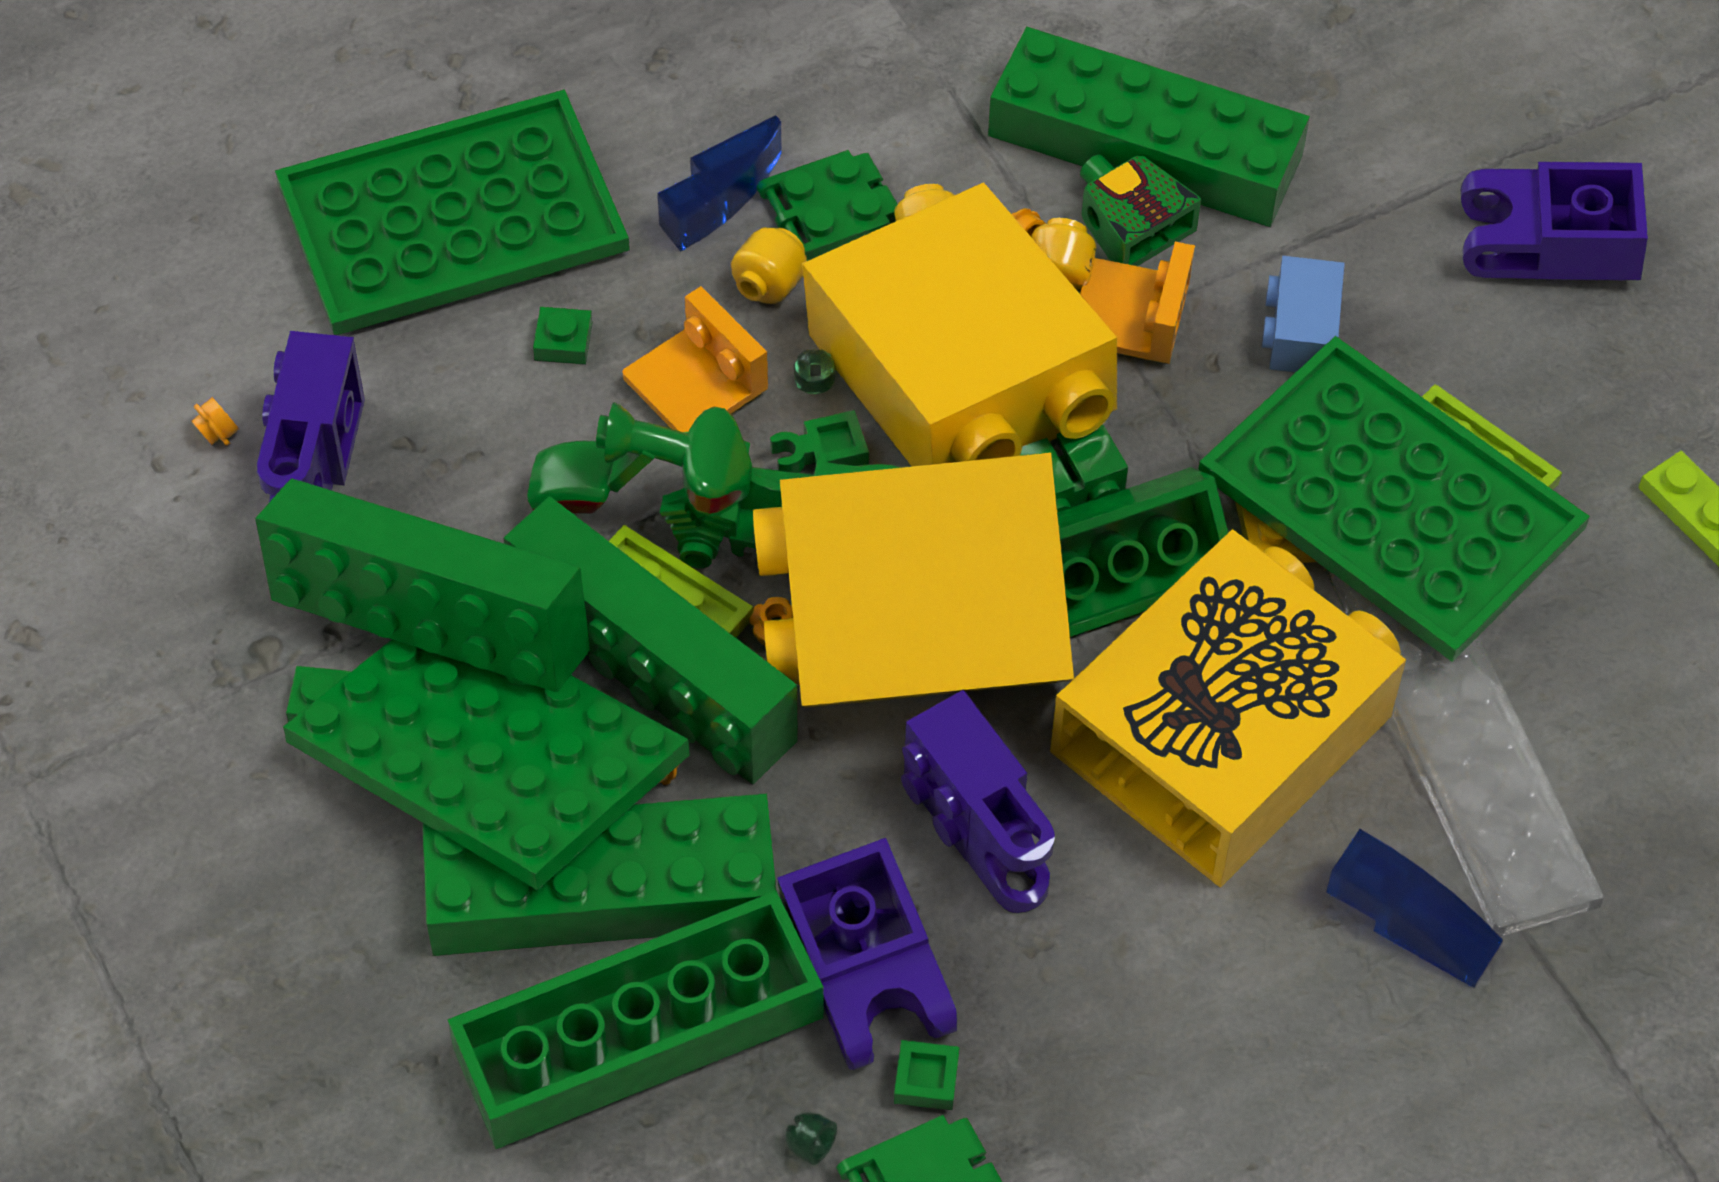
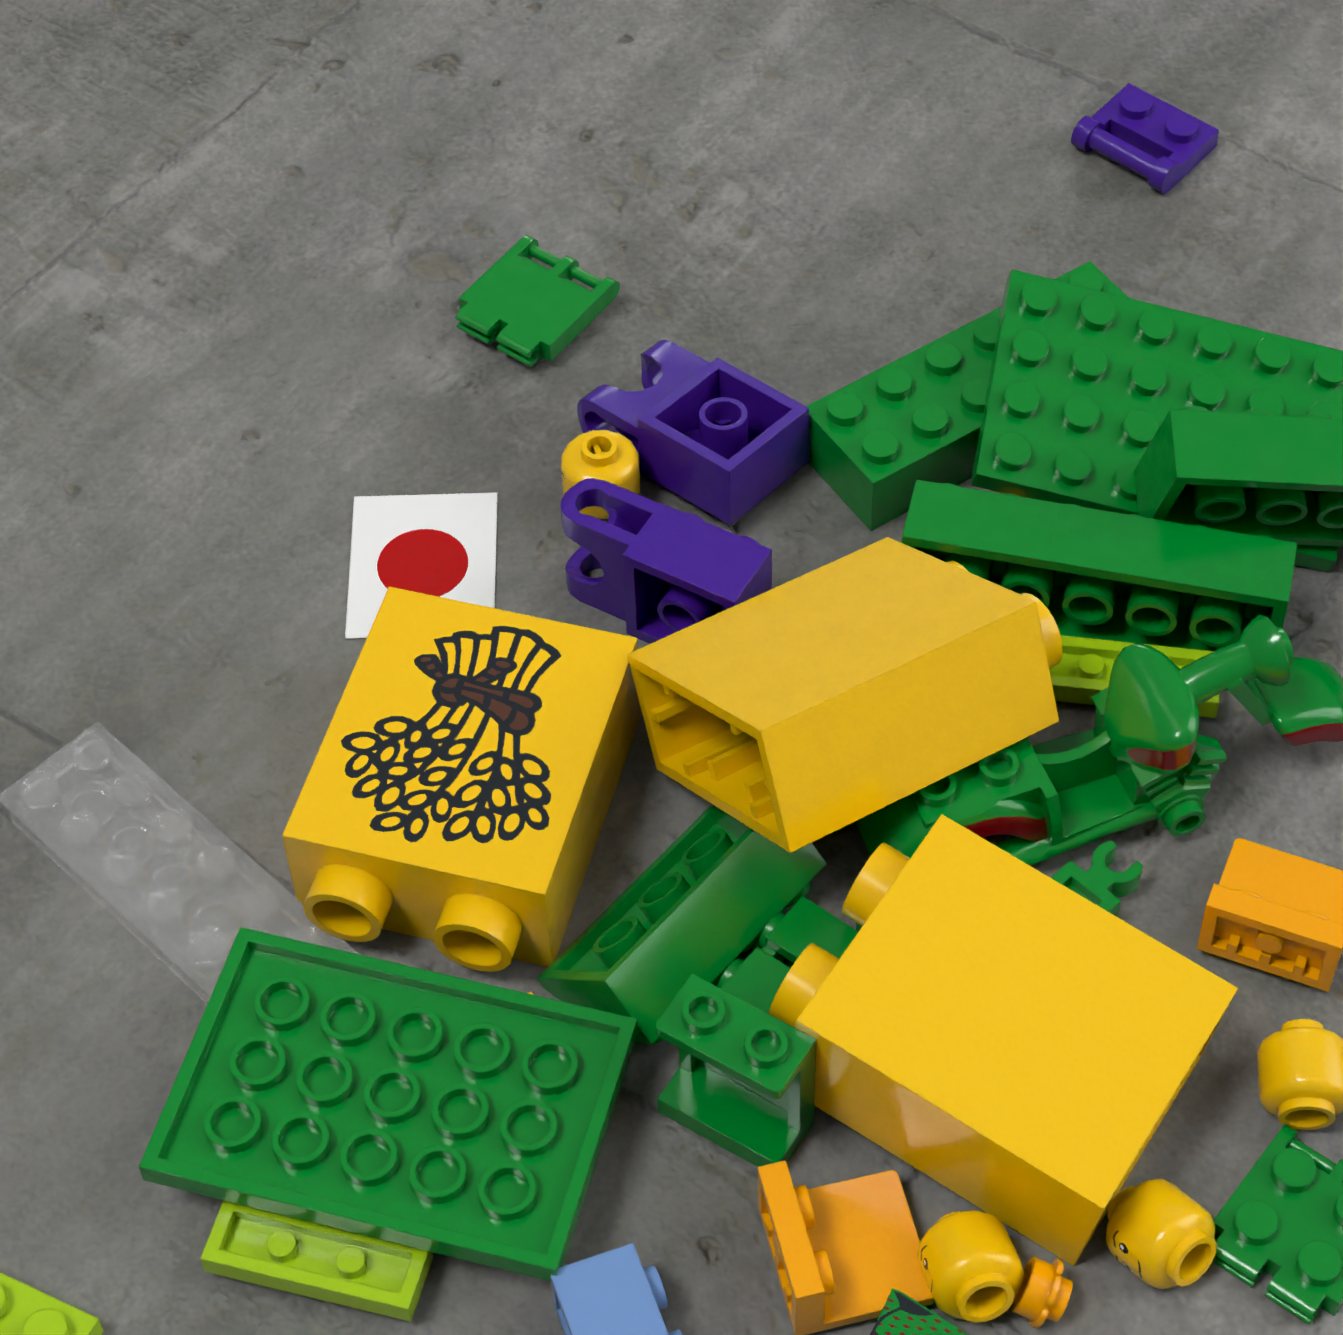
camera: 155 degrees right, 5 degrees down
green brick [447,891,824,1149] -> none
clear green hinge [786,1111,837,1165] -> none
green plate [894,1040,960,1110] -> none
clear blue slope [1326,829,1503,988] -> none
none -> white sticker [345,493,498,639]
none -> yellow head [561,430,640,519]
none -> green panel [656,974,816,1167]
none -> dark purple plate [1071,83,1219,194]

